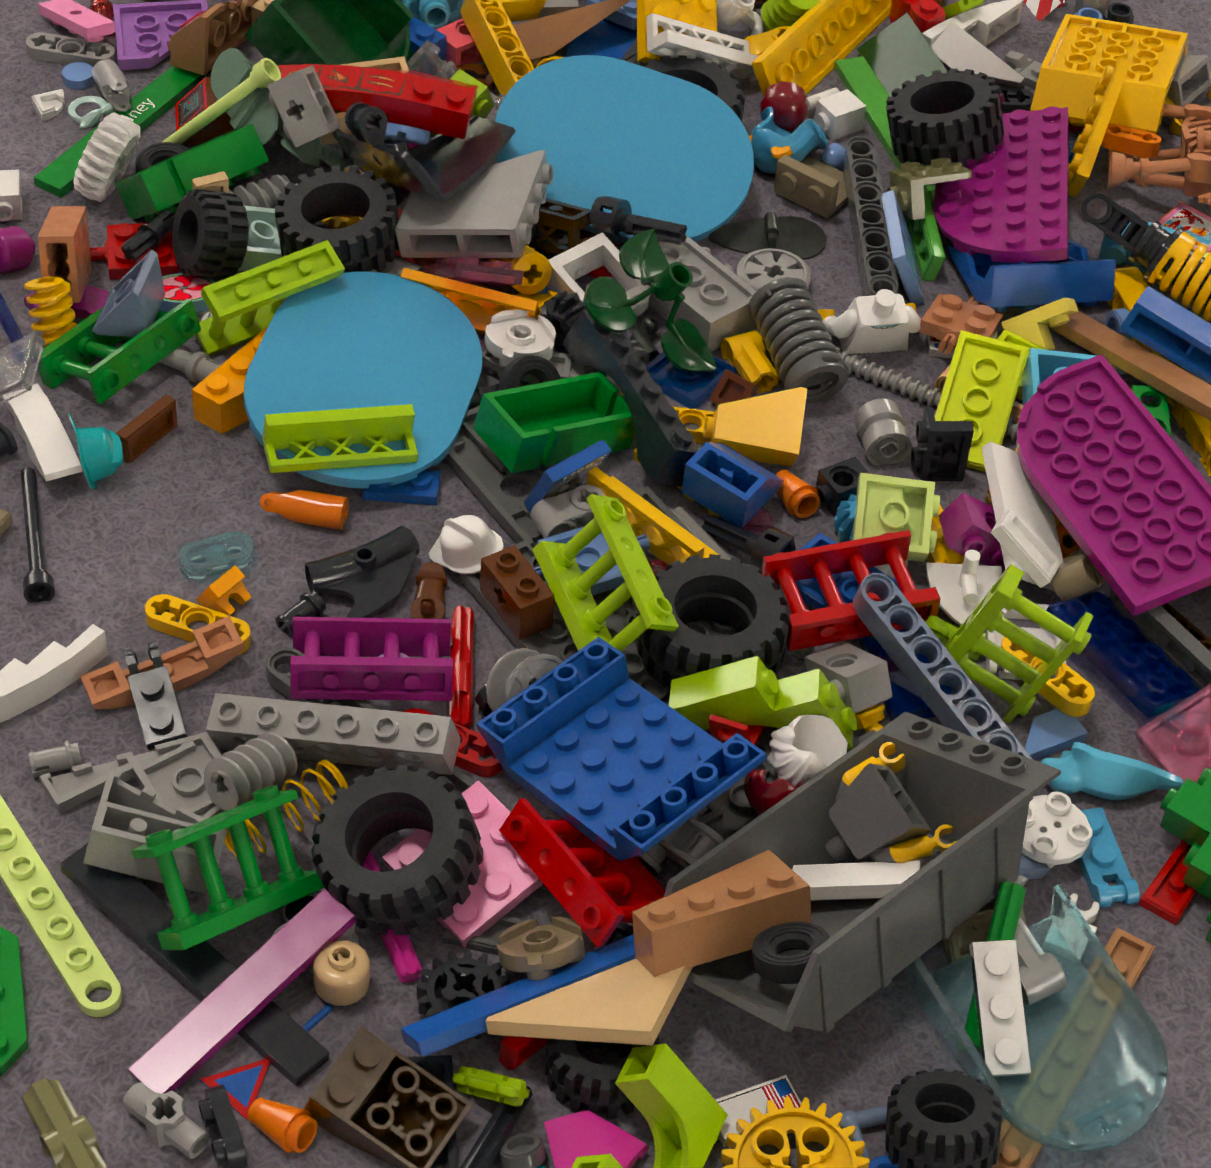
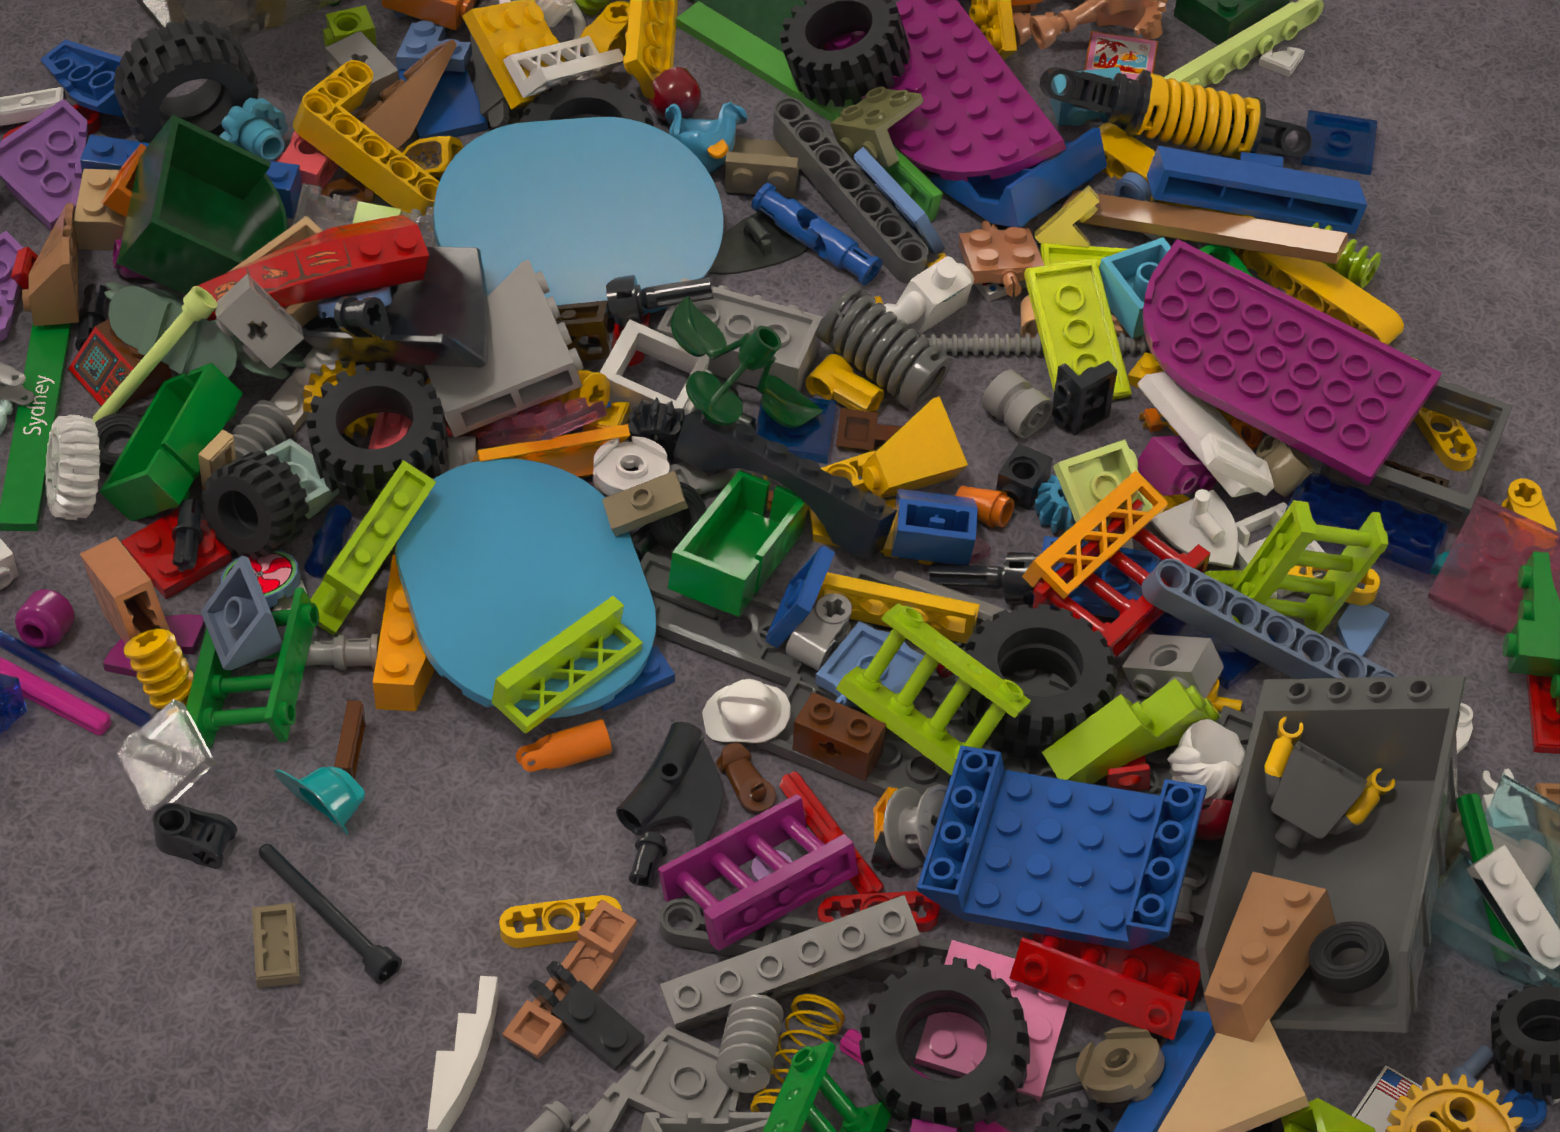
camera: 30 degrees left, 5 degrees up
white slope [3,383,82,481] -> none
clear light blue plate [178,531,254,579] -> none
light orange tile [196,565,251,615] -> none
light grey wheel [736,248,811,305] -> none
white tile [792,860,921,901] -> none
white brick [807,87,866,141] -> none
medium blue hinge [821,143,846,170] -> none
medium azure animal [1041,742,1183,800] -> none
dark azure plate [1077,807,1140,908] -> none
none -> dark tan plate [602,470,688,536]
none -> blue piece [751,183,883,286]
none -> light orange fence [1022,470,1169,599]

